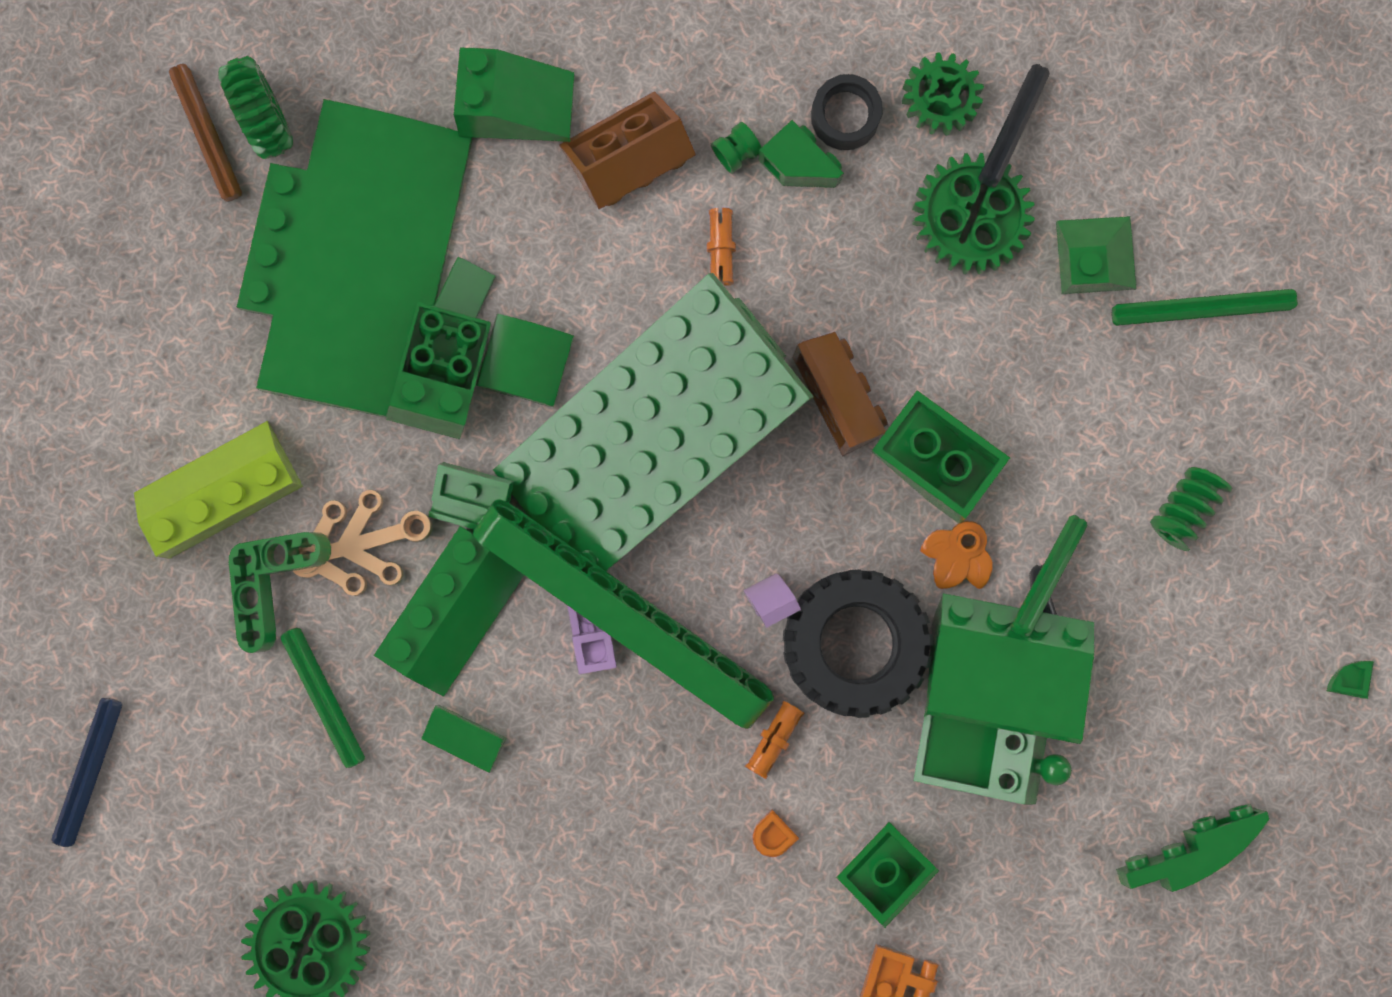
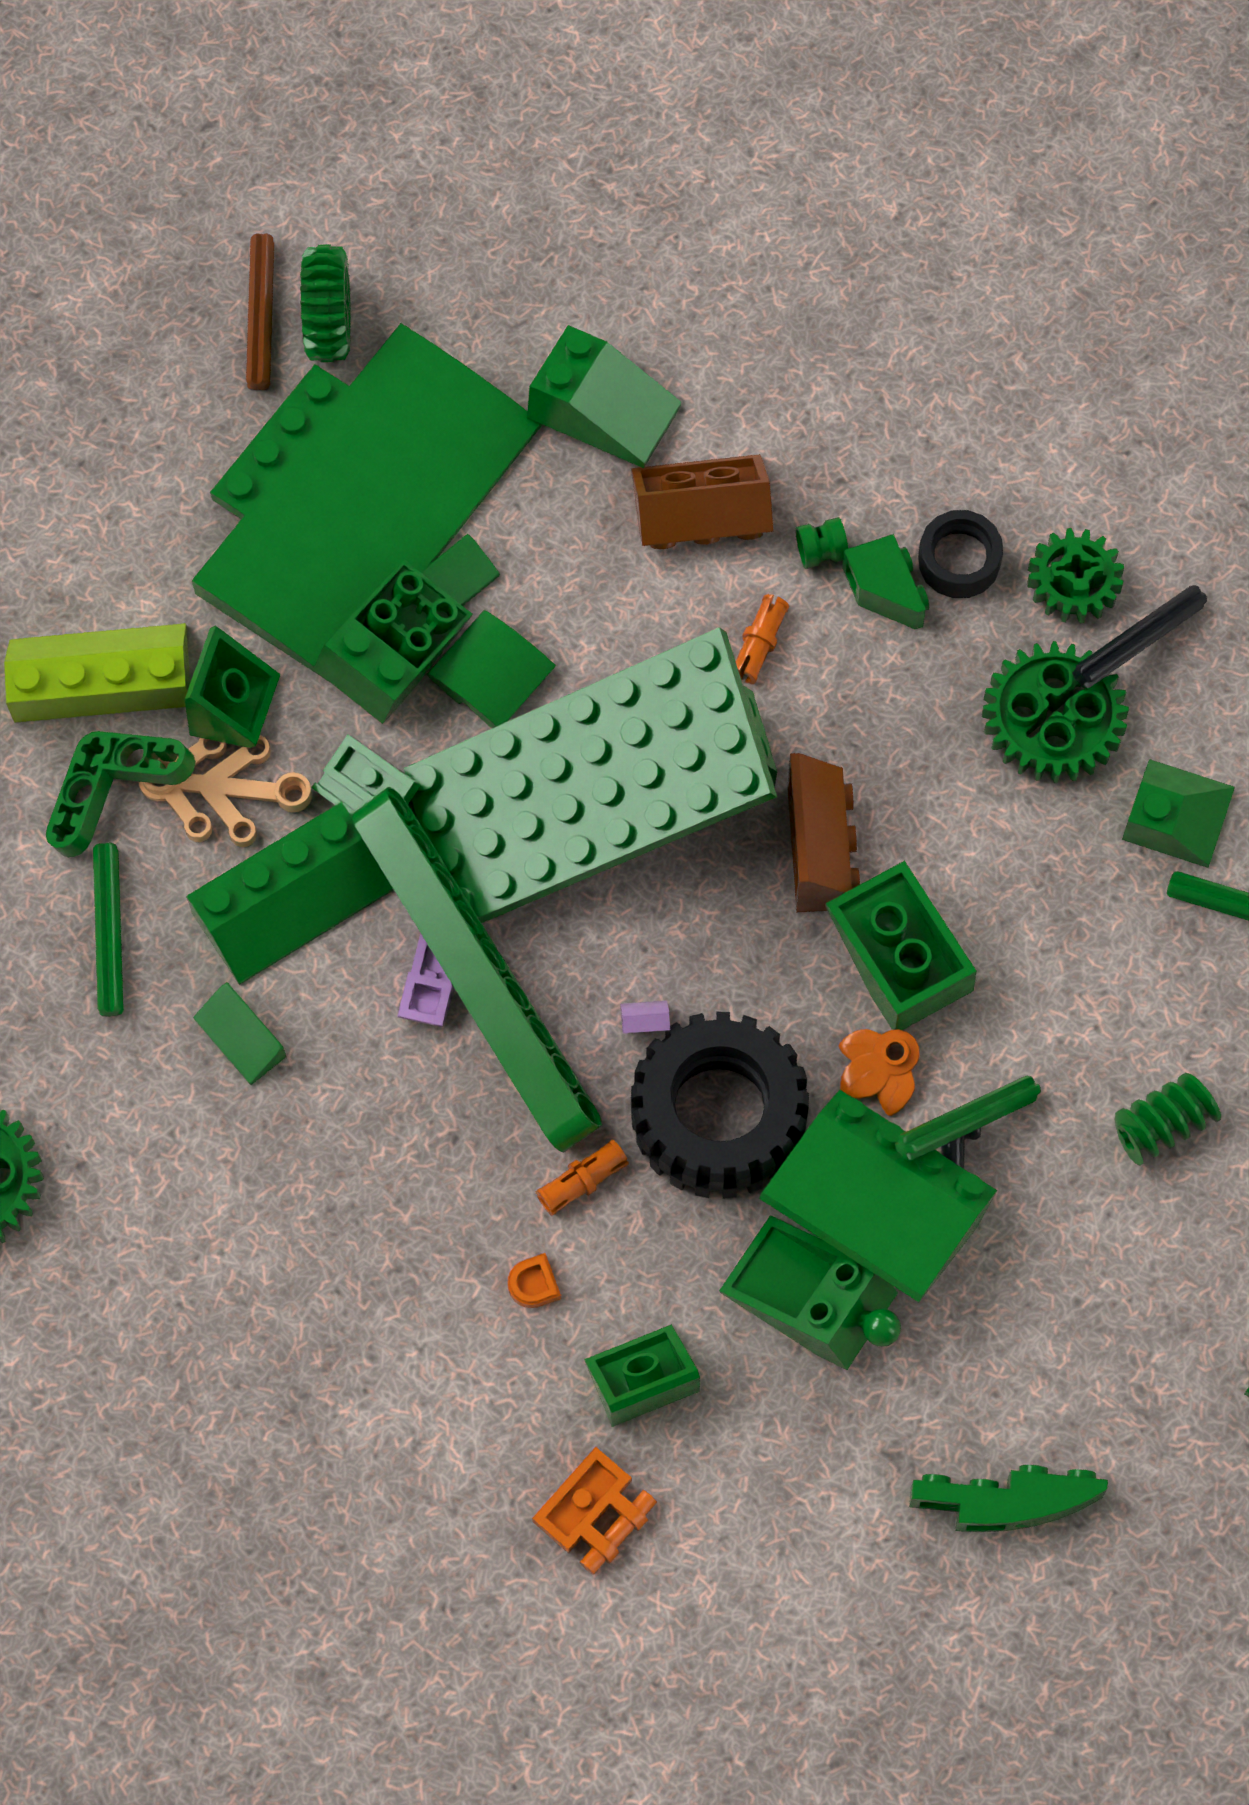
camera: 30 degrees right, 15 degrees down
none -> green slope [184,625,281,748]

